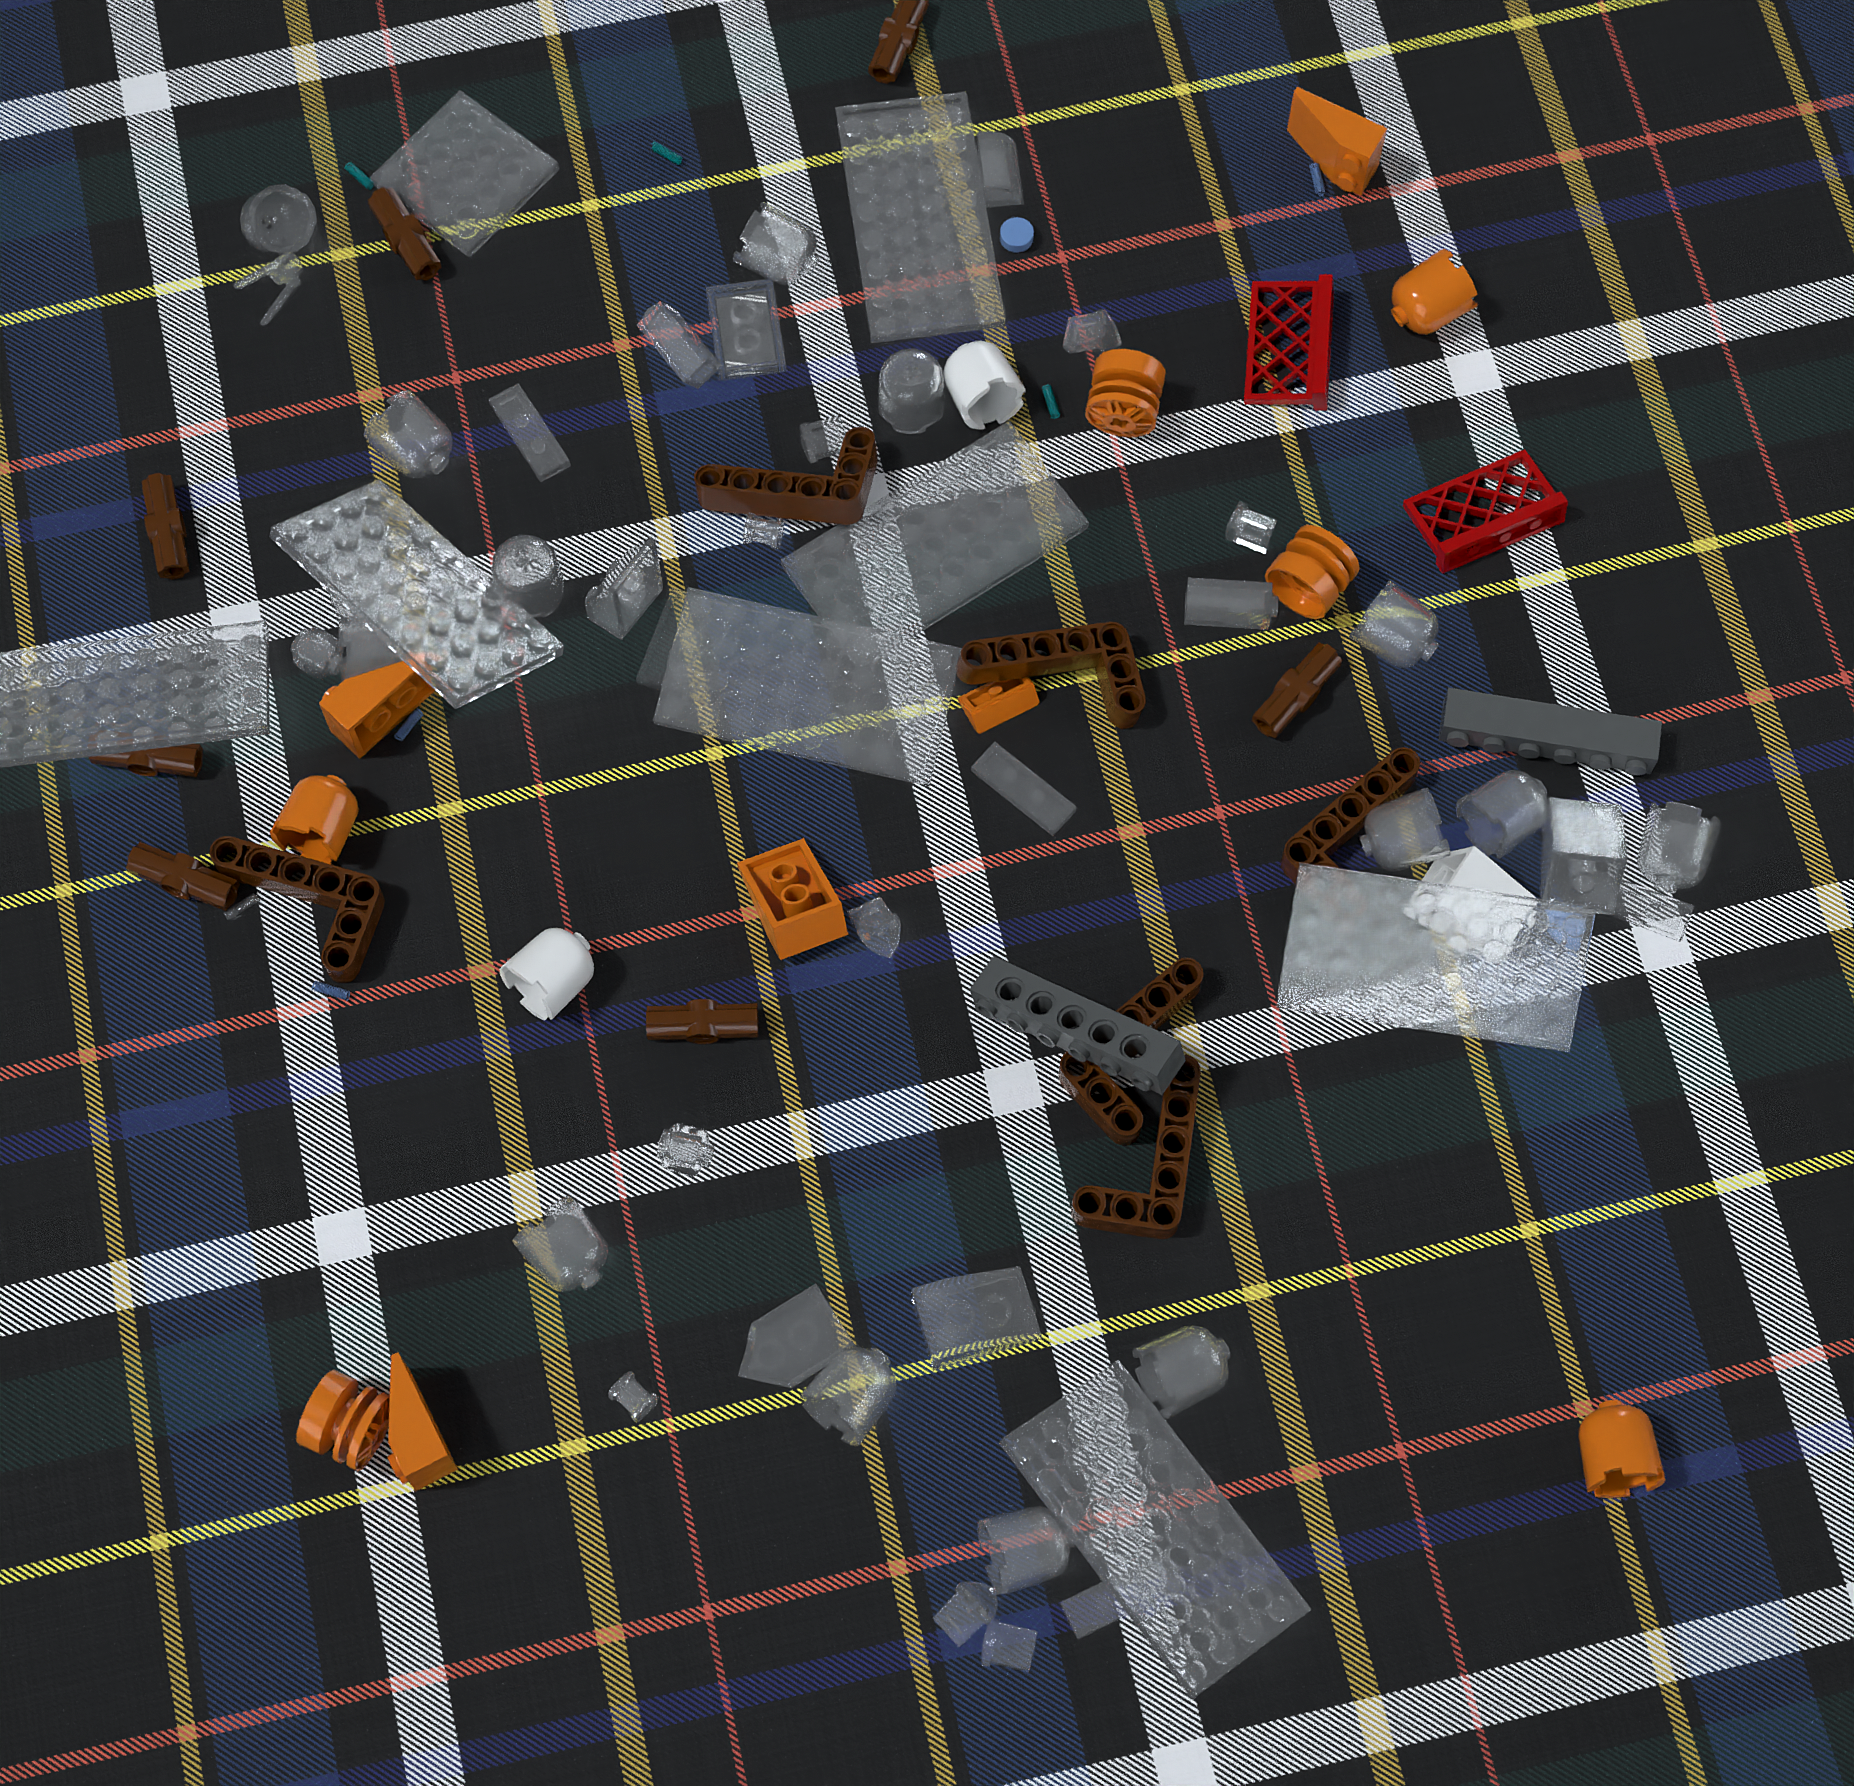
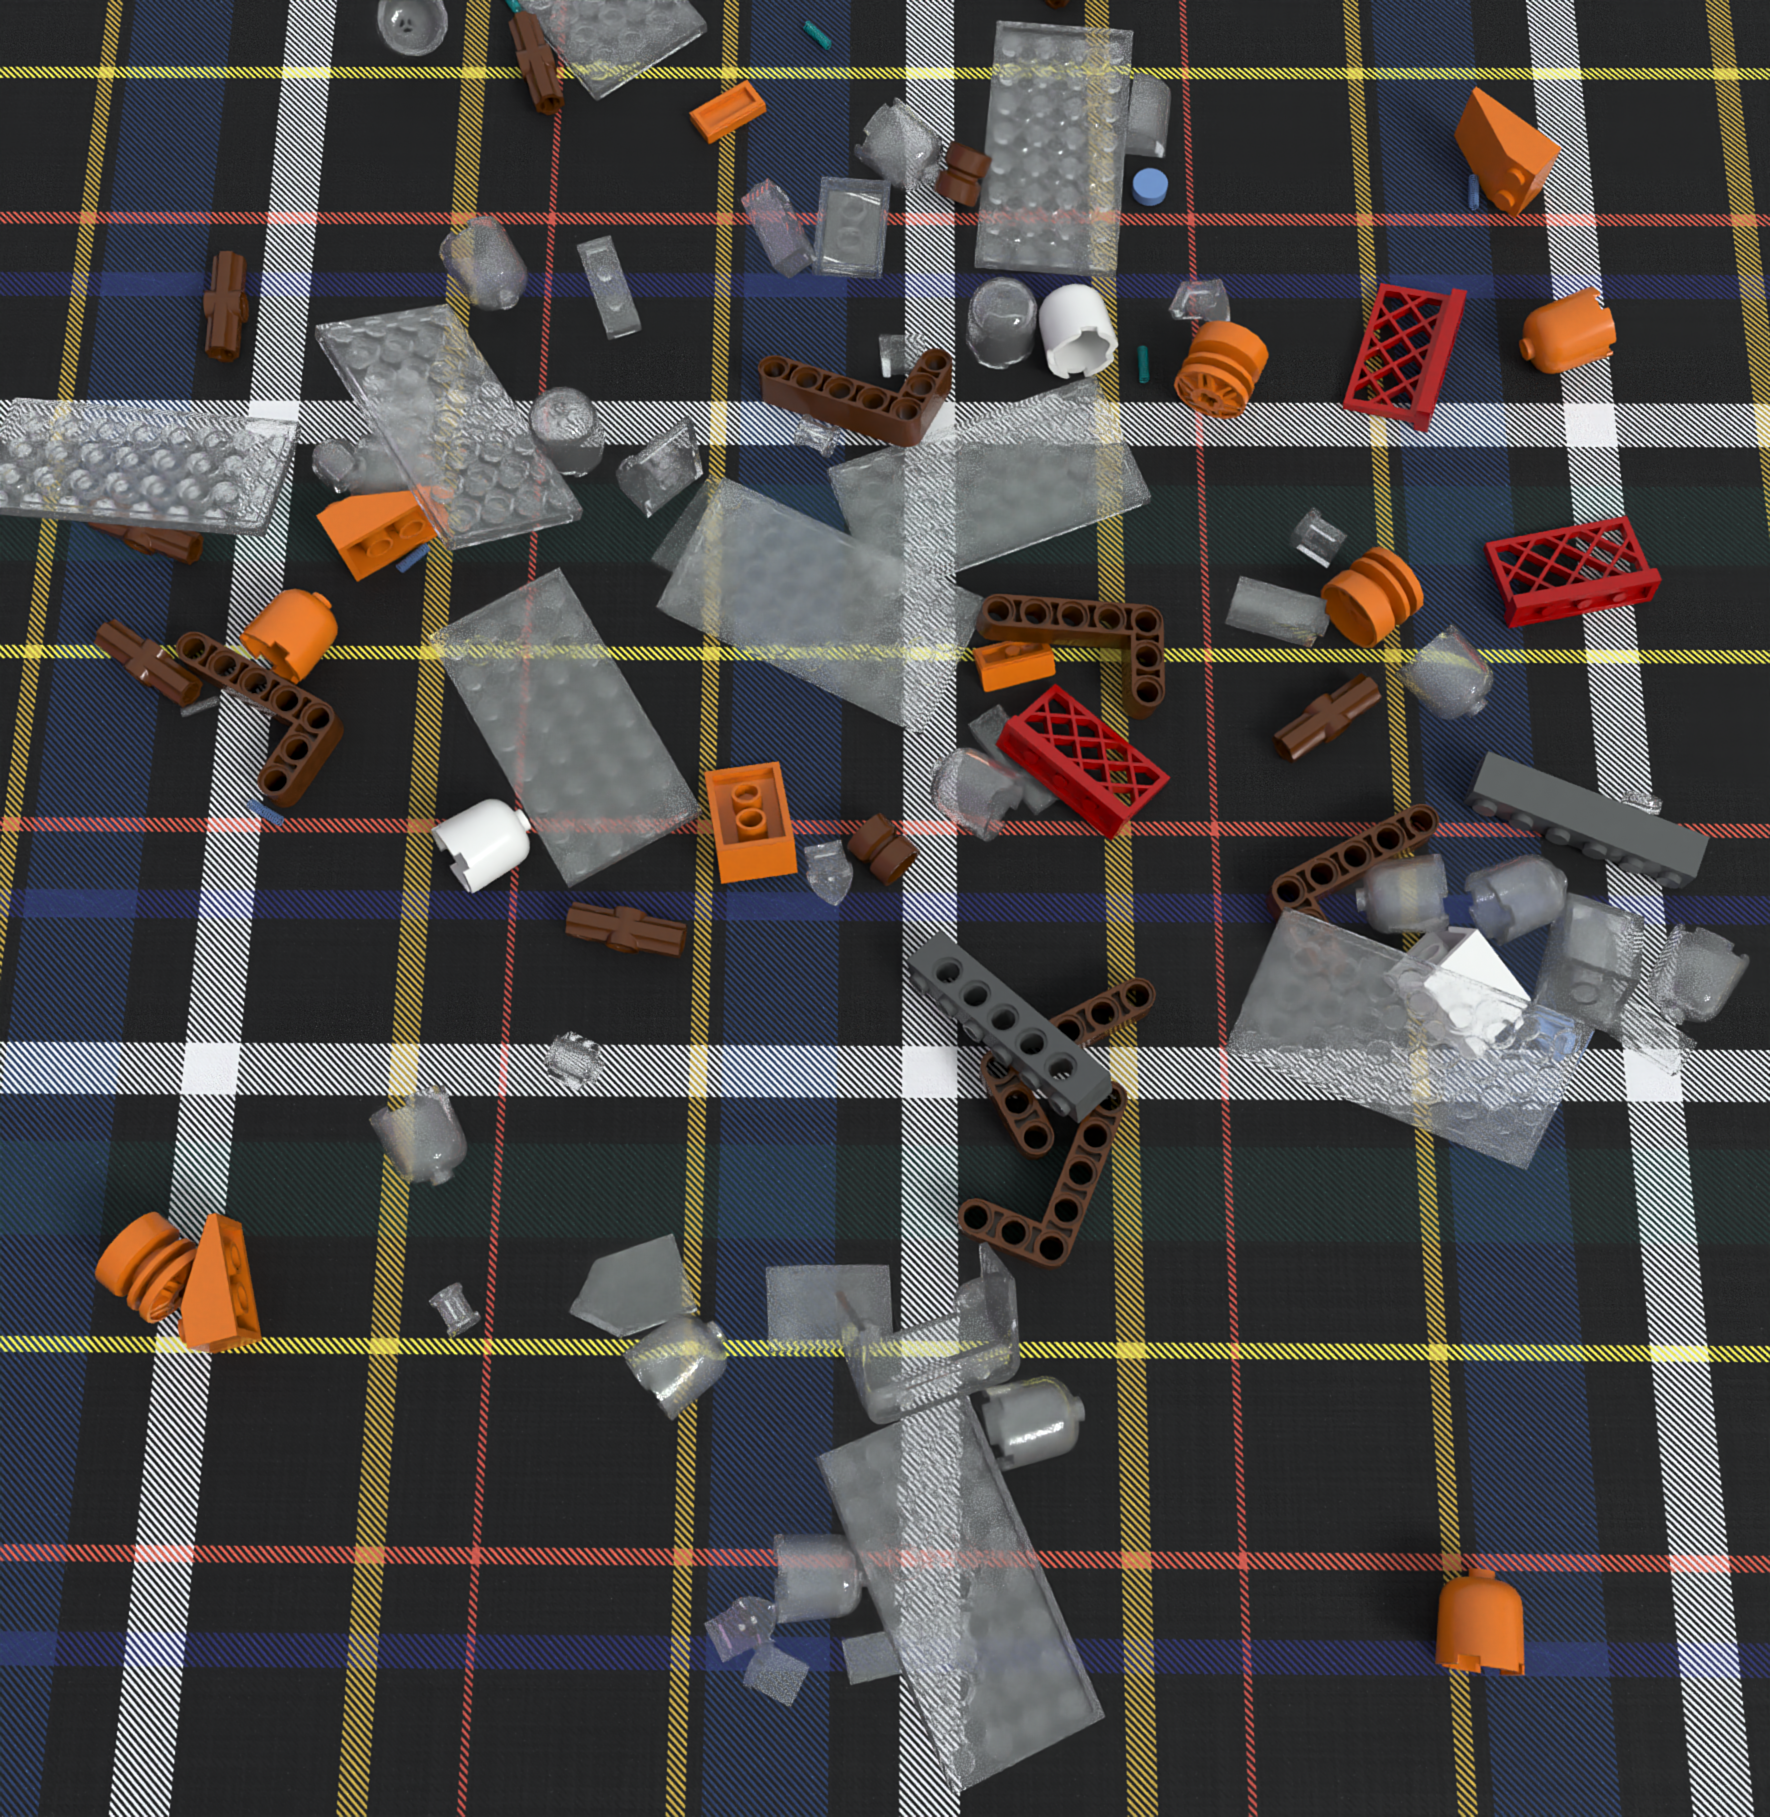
camera: 15 degrees right, 5 degrees up
clear plant [233,250,304,326] -> none
none -> clear plate [427,567,703,888]
none -> orange tile [689,80,766,144]
none -> clear windscreen [834,1242,1020,1424]
none -> reddish brown wheel [847,813,920,886]
none -> clear cylinder [930,747,1027,842]
none -> reddish brown wheel [932,141,993,207]
none -> red fence [995,683,1171,841]
none -> clear tile [1621,791,1663,815]

